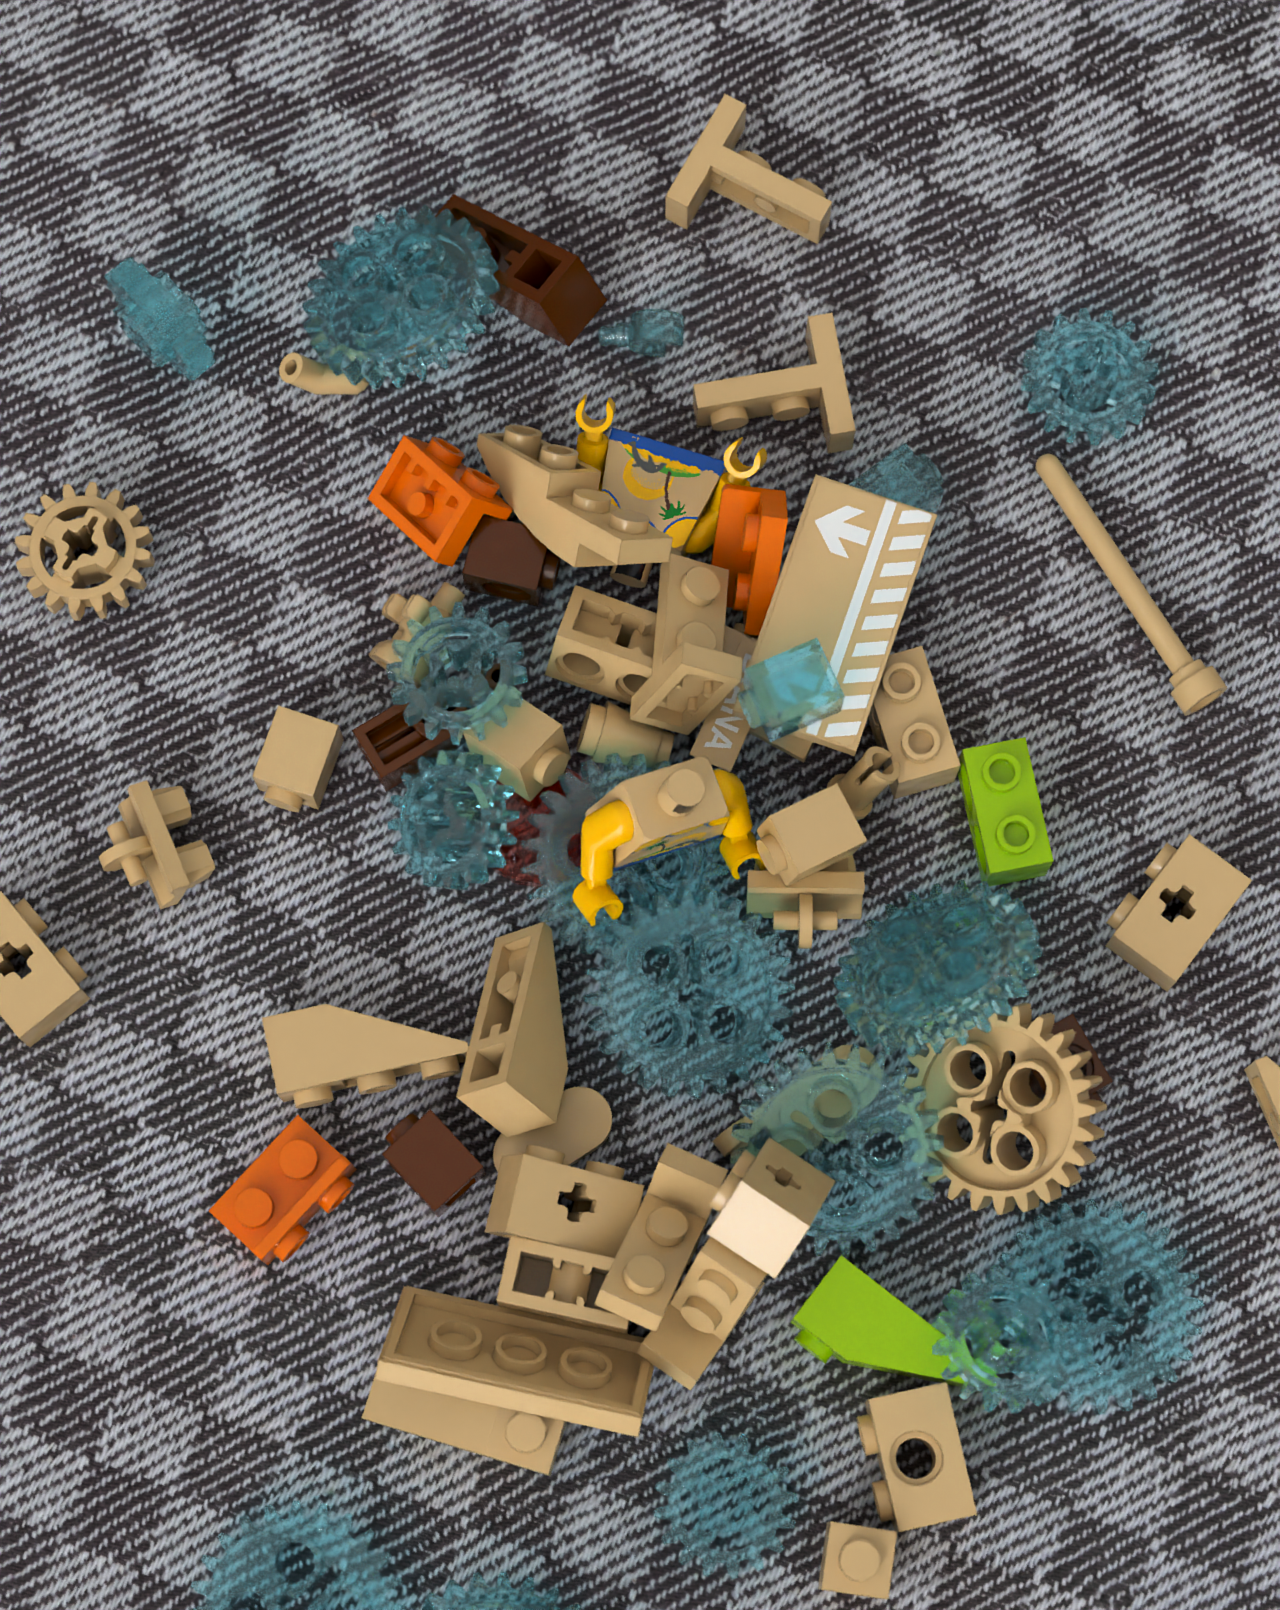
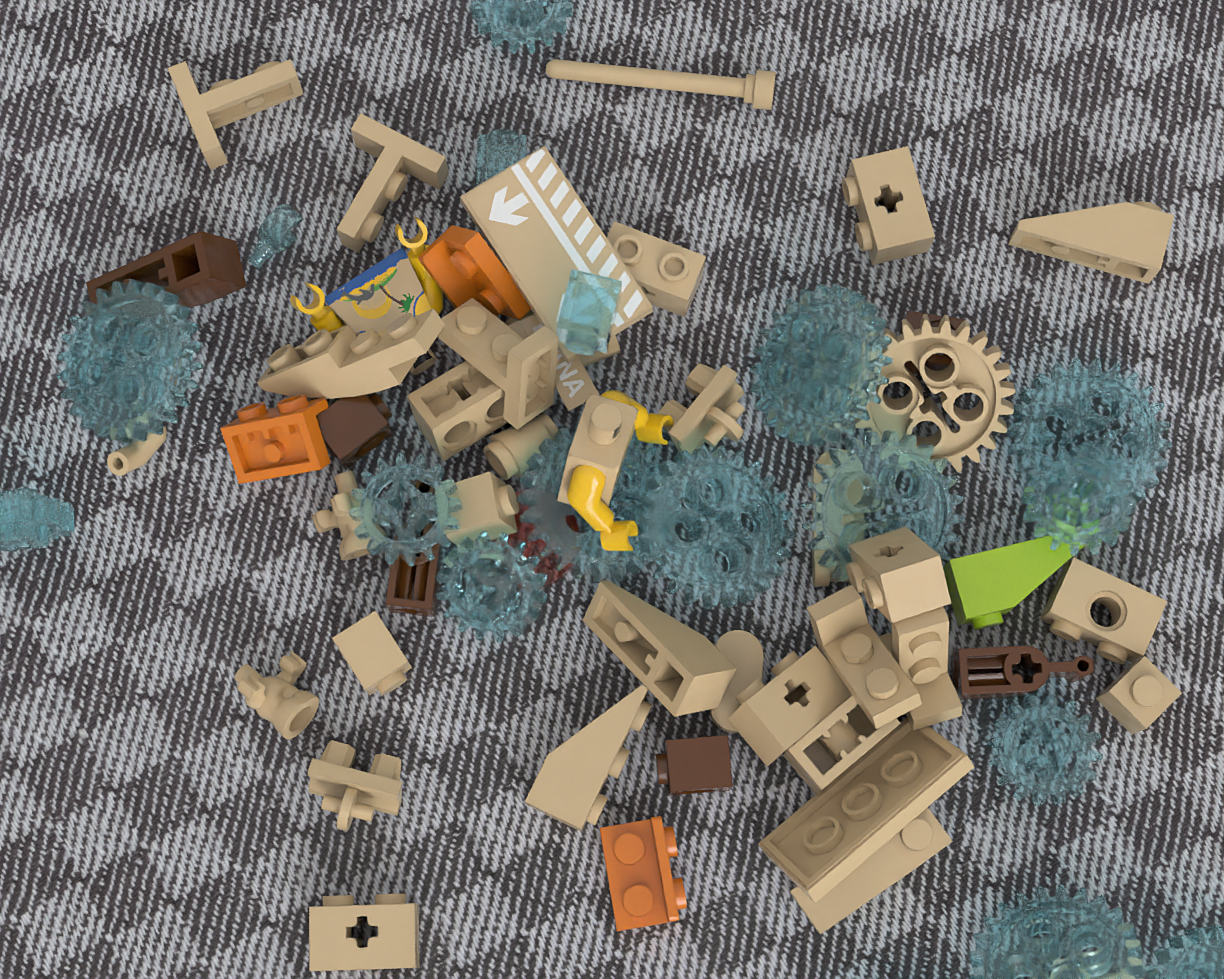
camera: 55 degrees left, 0 degrees up
tan gear [15,482,155,621] -> none
tan brick [756,783,867,887] -> none
tan pin [827,746,900,820] -> none
lime brick [958,737,1054,888] -> none
none -> tan piece [235,651,319,740]
none -> reddish brown piece [950,645,1094,700]

